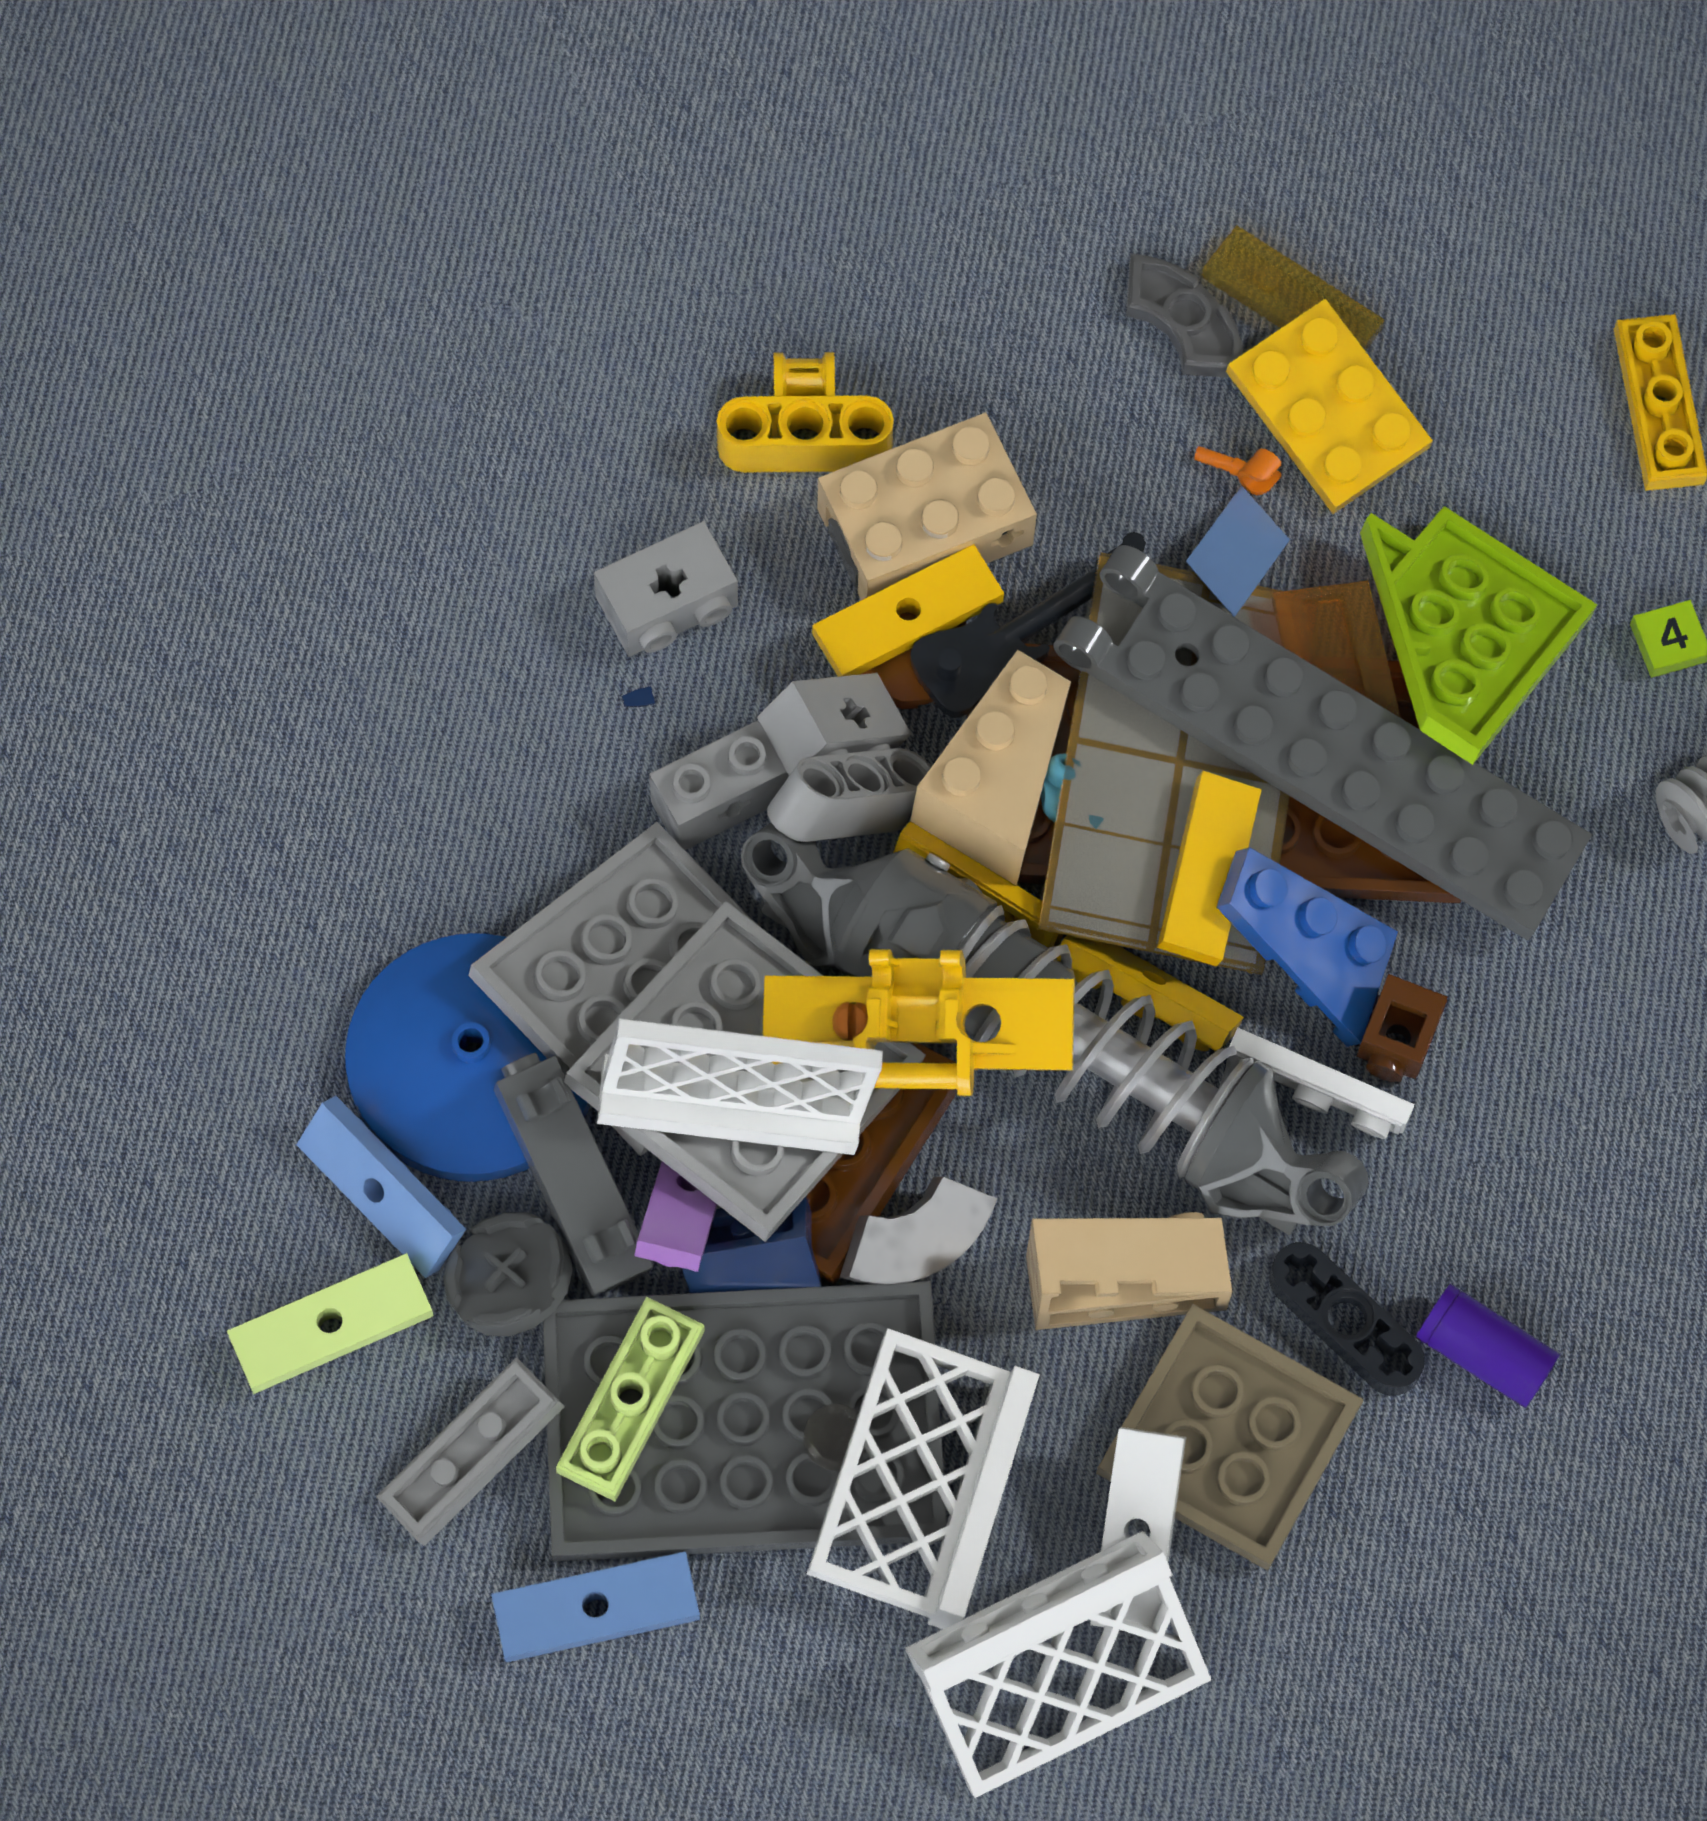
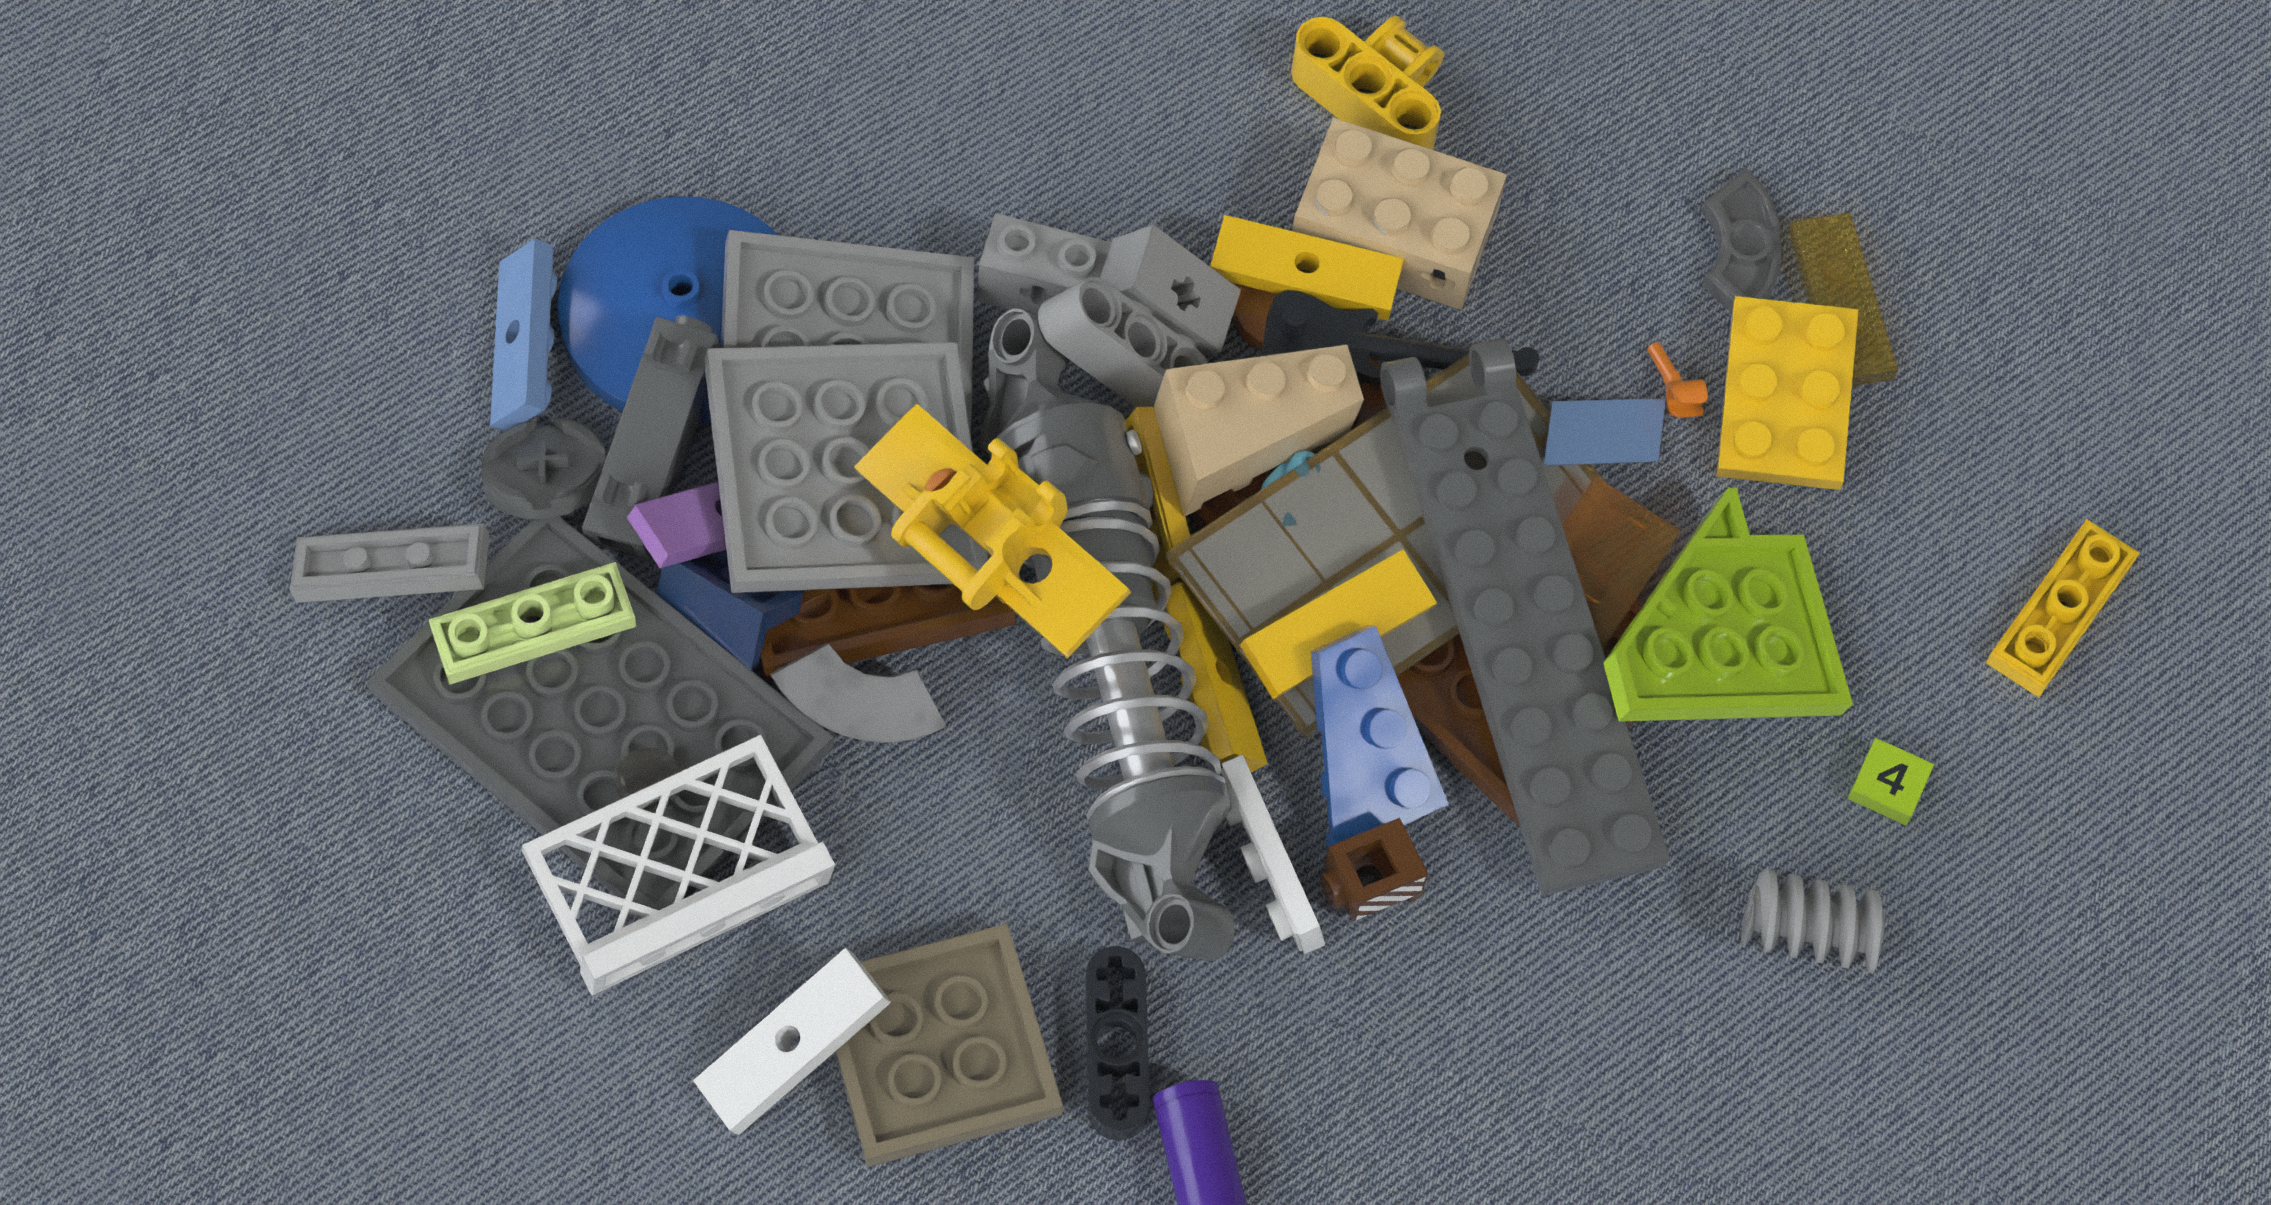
camera: 40 degrees right, 5 degrees down
yellowish green tile [227,1253,434,1394] -> none
medium blue tile [491,1551,700,1663] -> none
light grey brick [594,521,738,657] -> none
white fence [597,1018,883,1155] -> none
dark blue piece [622,686,655,707] -> none
white fence [905,1531,1211,1798] -> none
tan wedge [1026,1212,1232,1330] -> none

